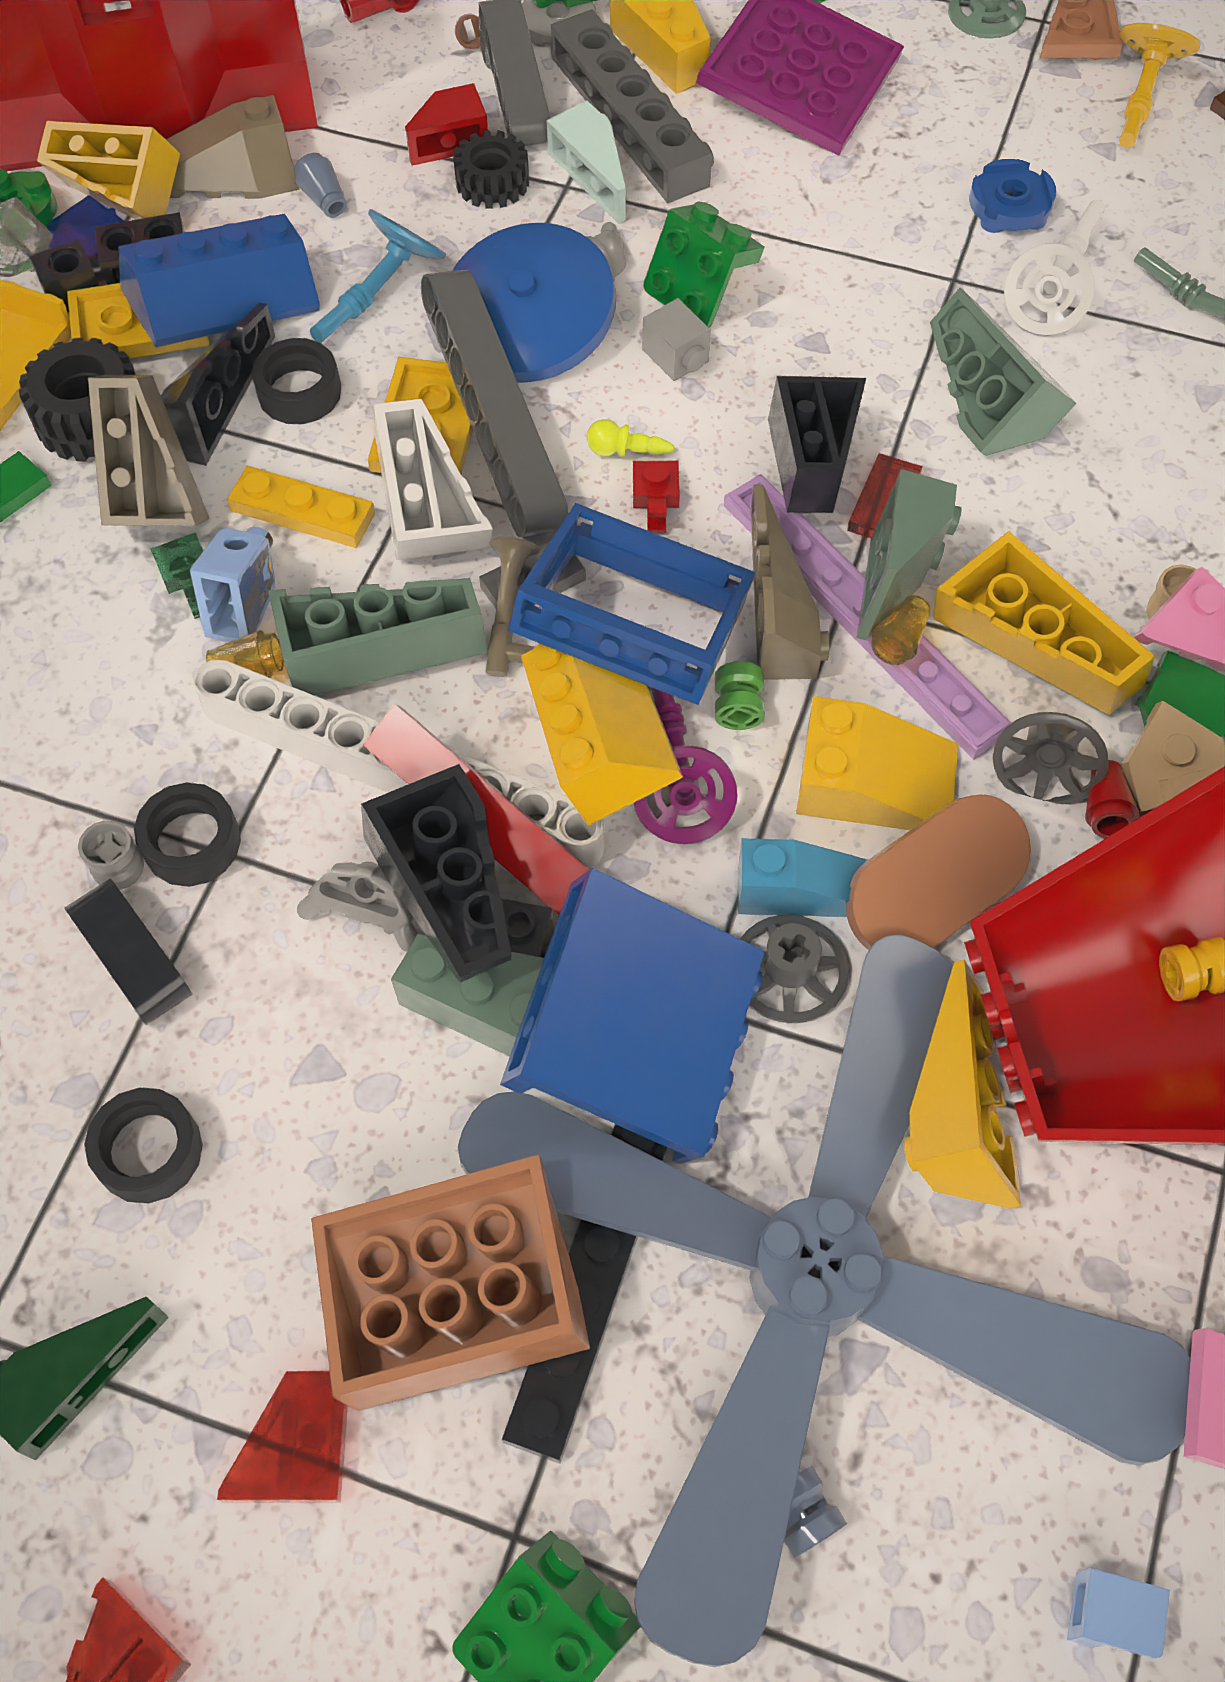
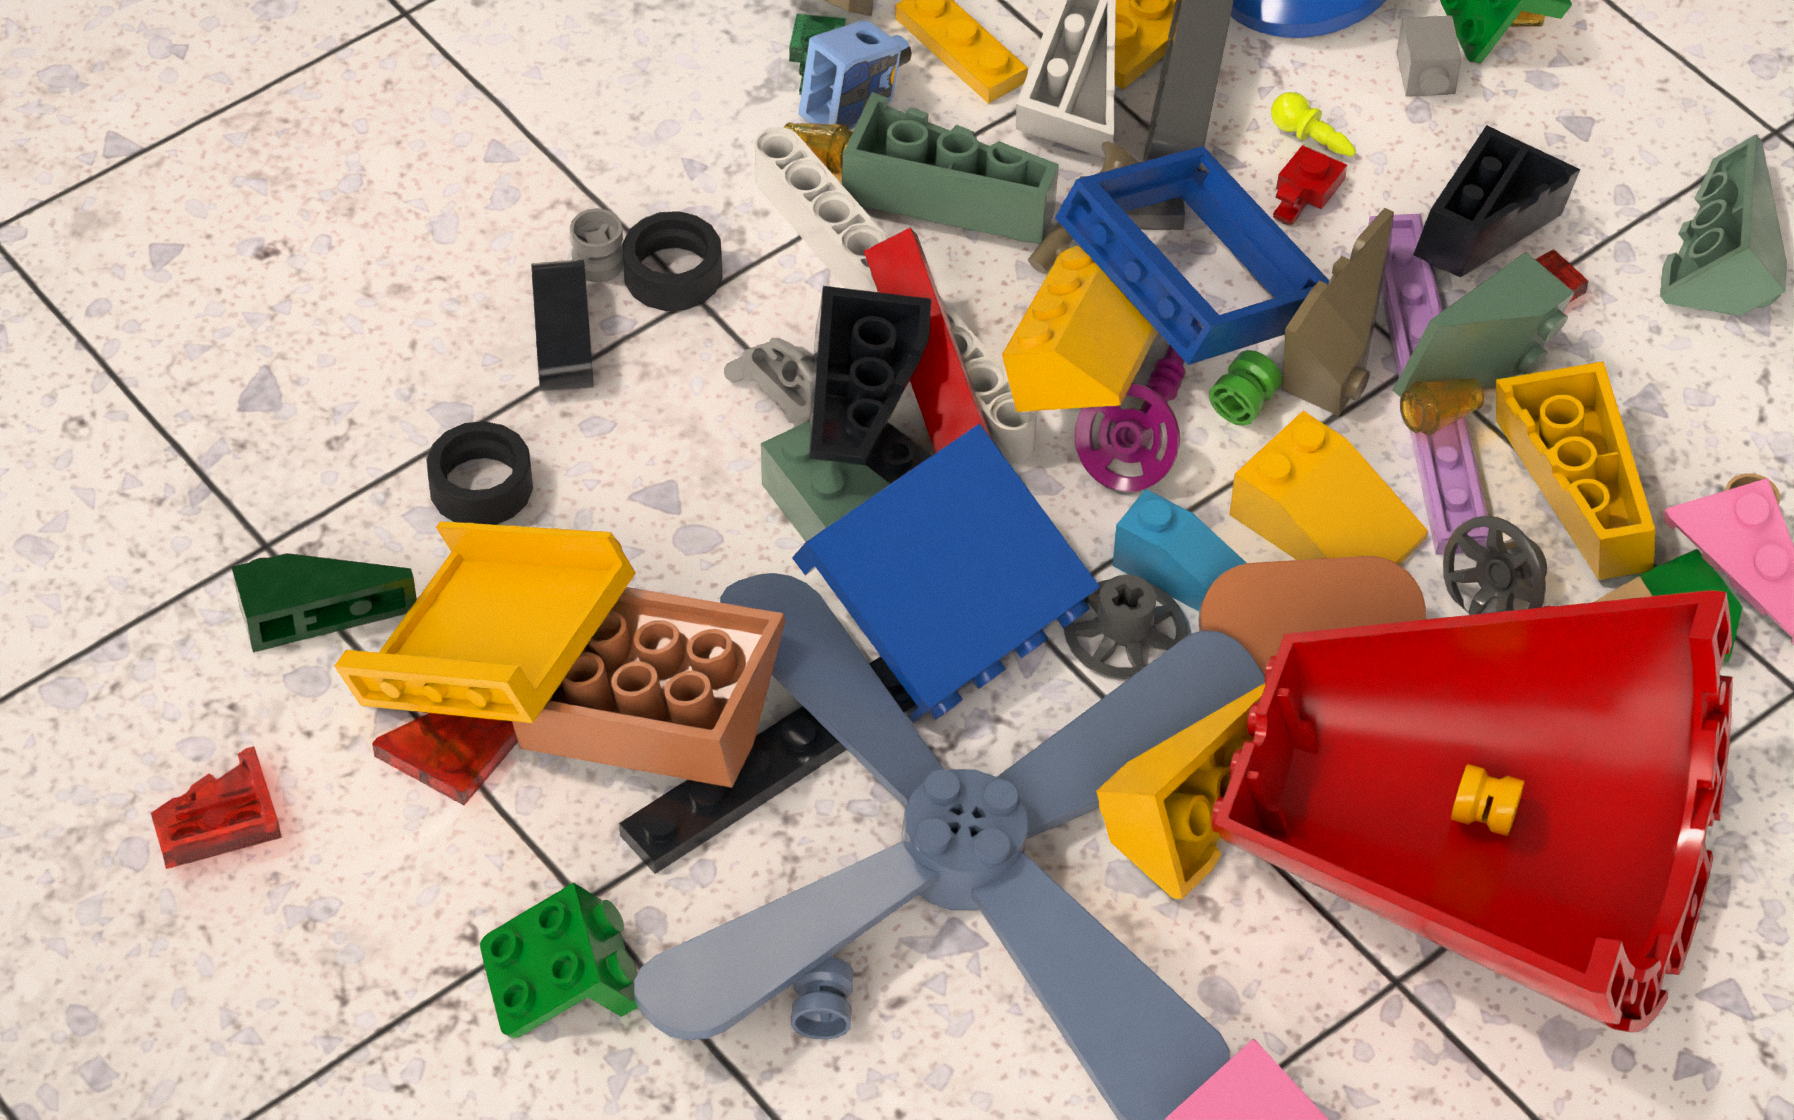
camera: 30 degrees right, 10 degrees down
none -> yellow panel [334,521,636,723]

